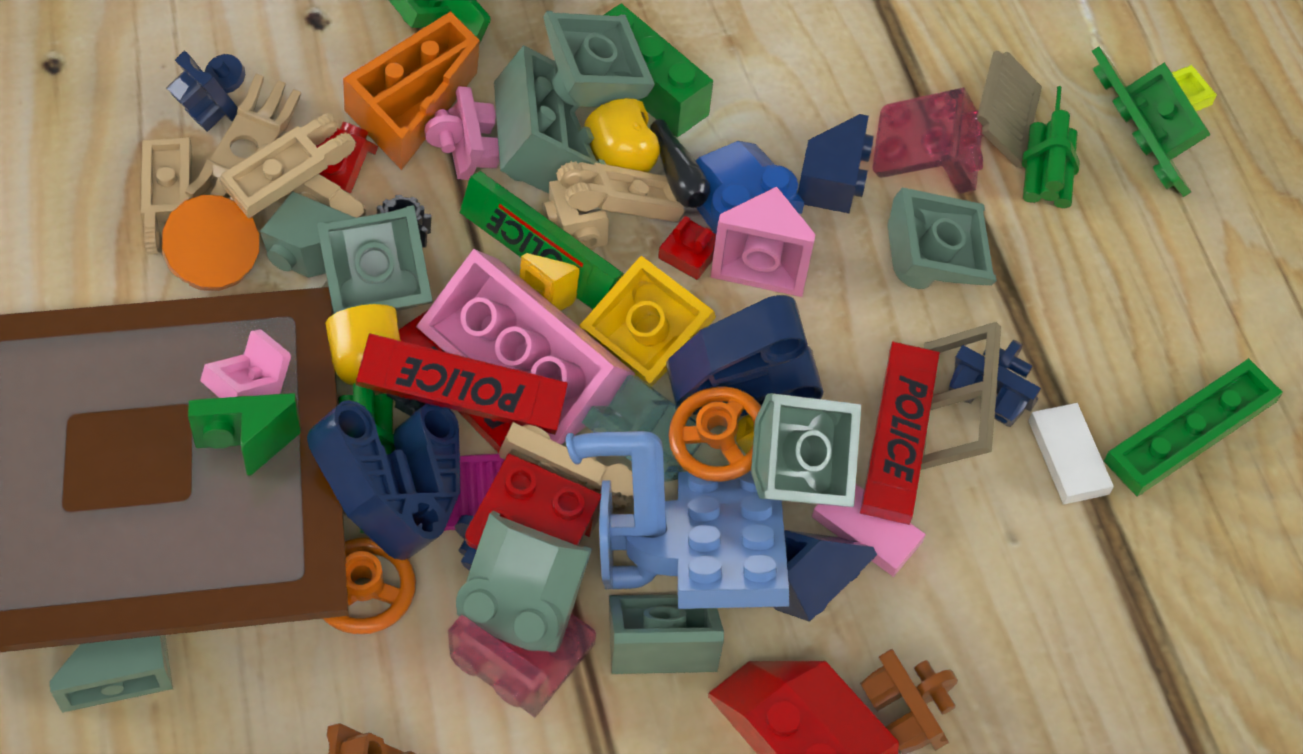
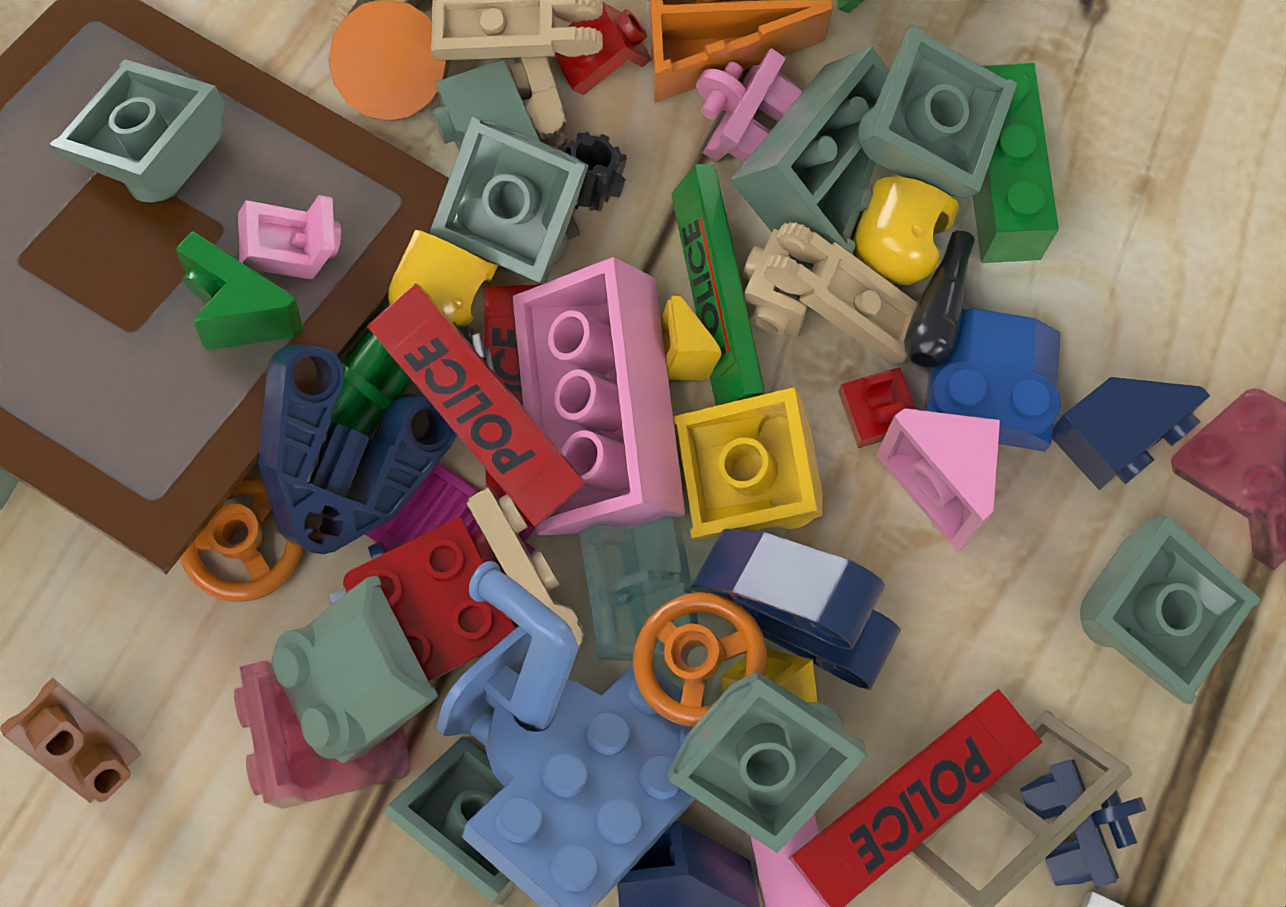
camera: 45 degrees right, 15 degrees up
none -> sand green slope [49,59,225,202]

